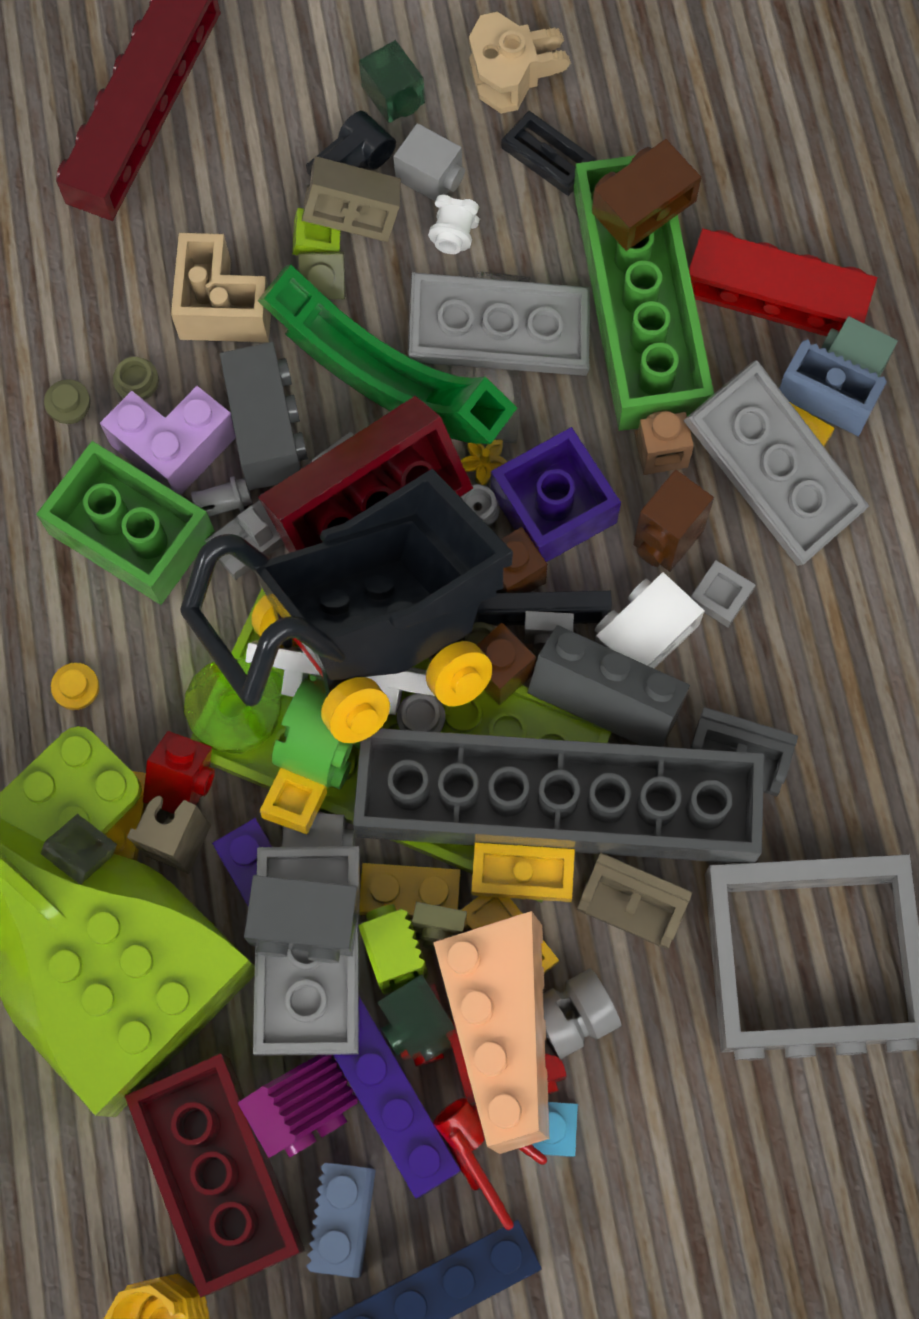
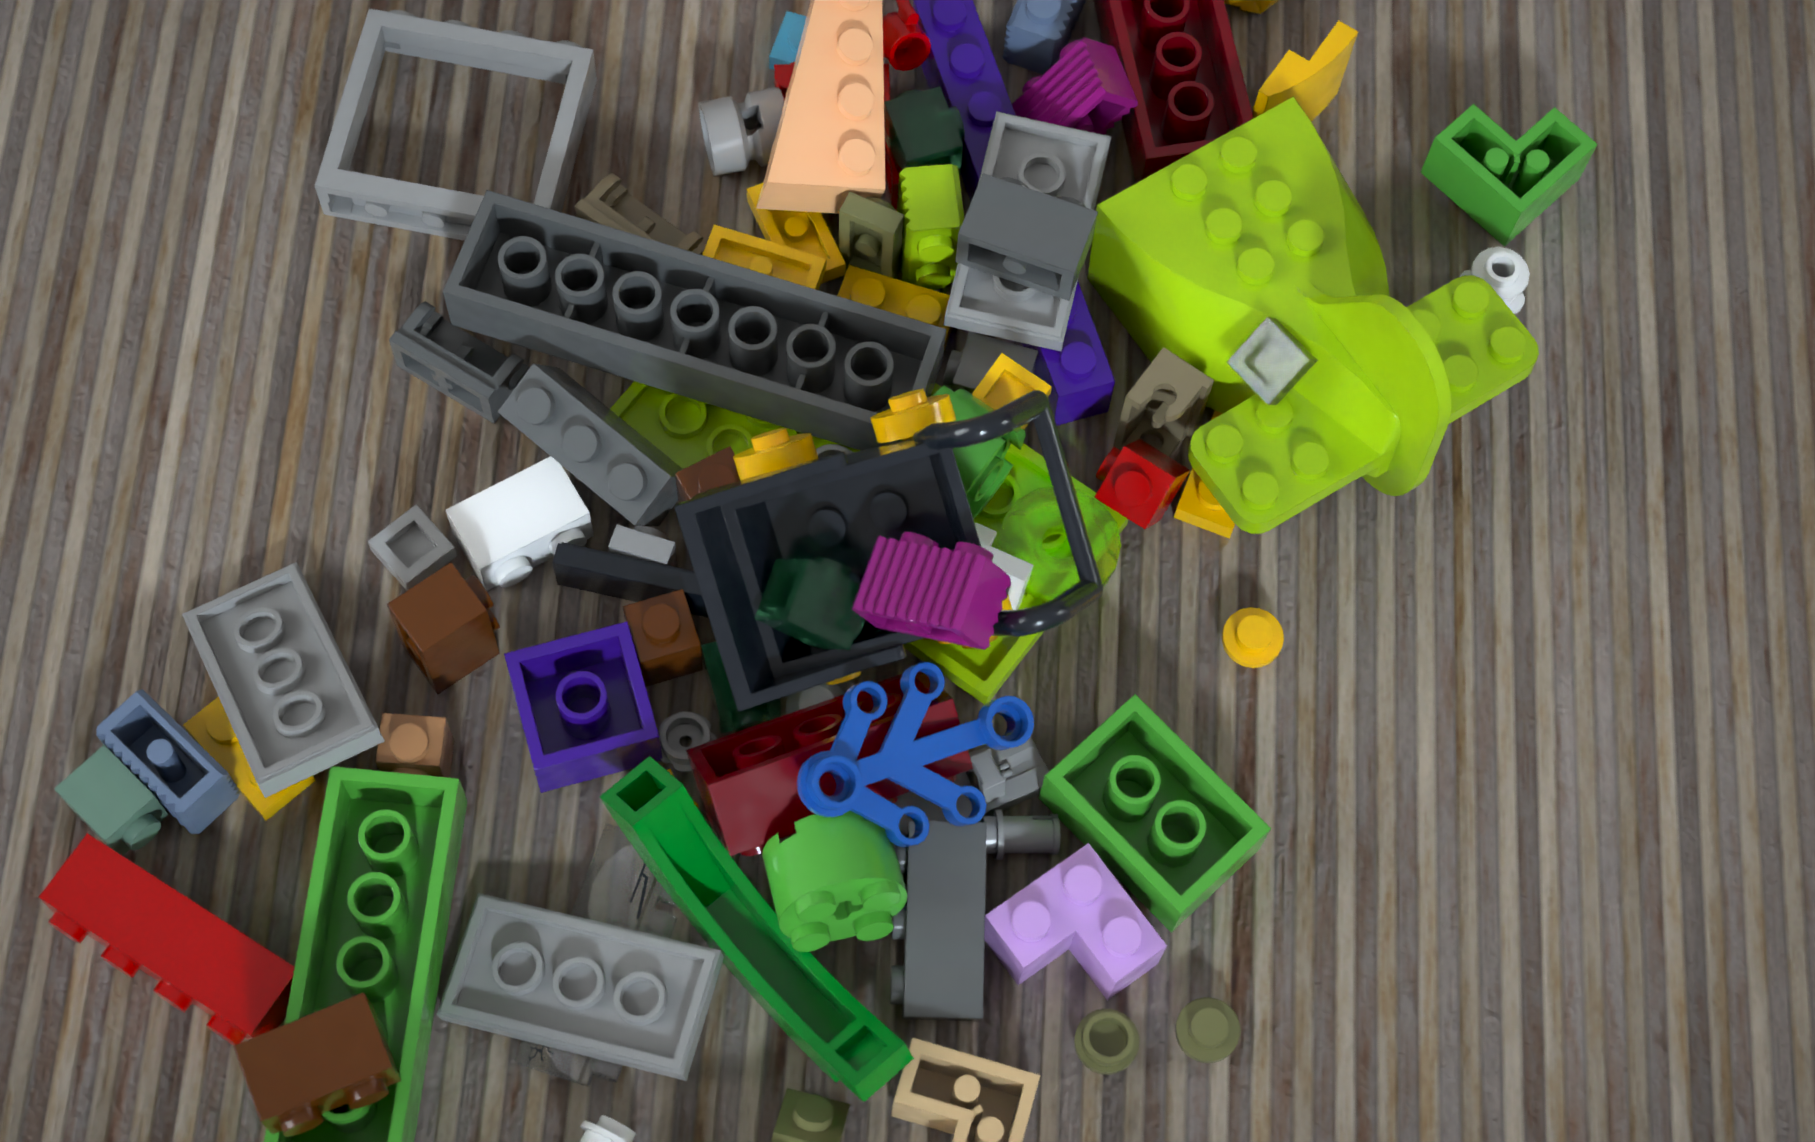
camera: 175 degrees left, 5 degrees down
none -> clear green brick [754,557,865,650]
none -> bright green brick [762,810,907,952]
none -> blue plant [797,662,1034,847]
none -> magenta brick [852,532,1011,650]
none -> yellow slope [1252,20,1358,121]

